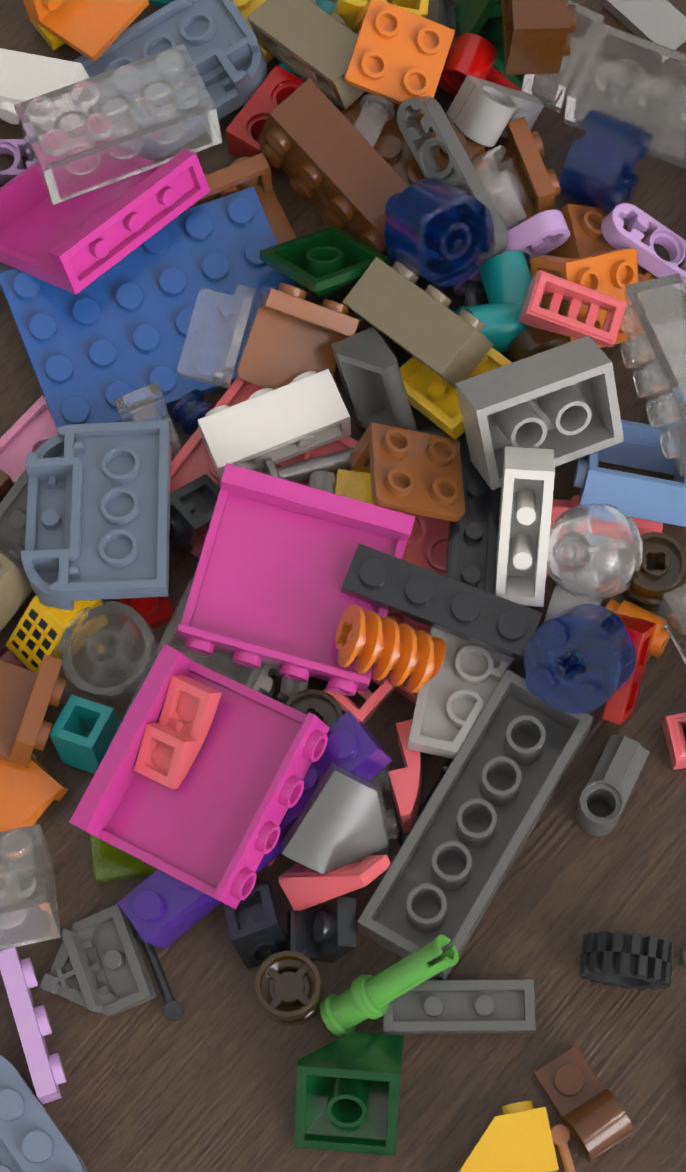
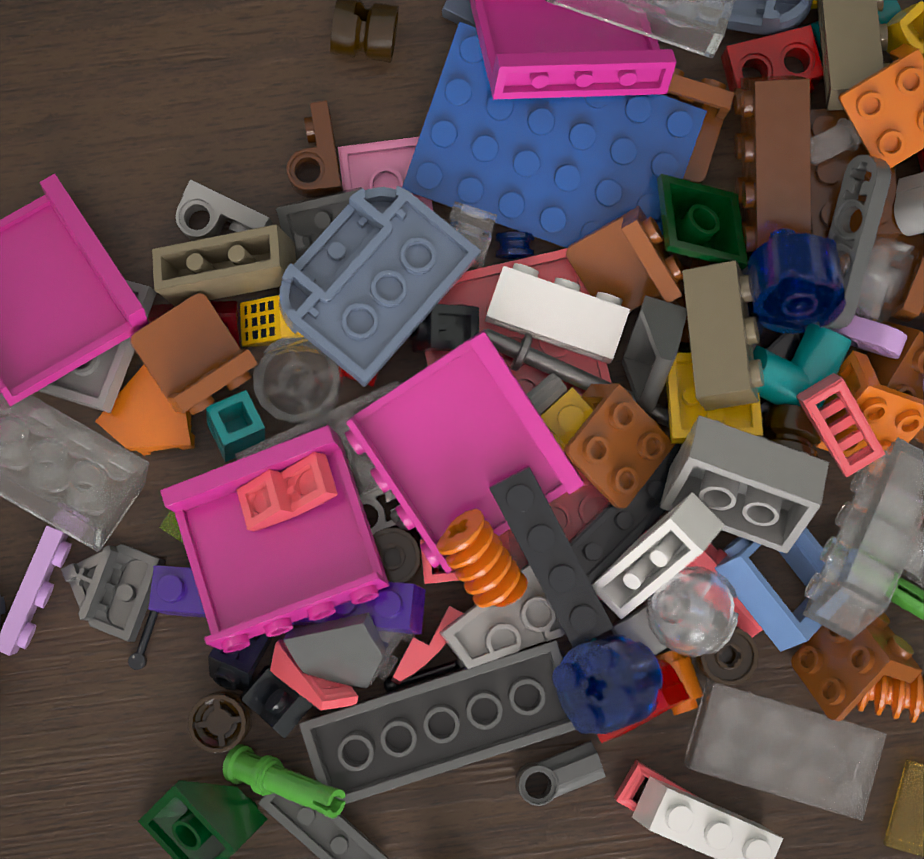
camera: 35 degrees right, 15 degrees up
clear panel [177,284,255,389] -> none

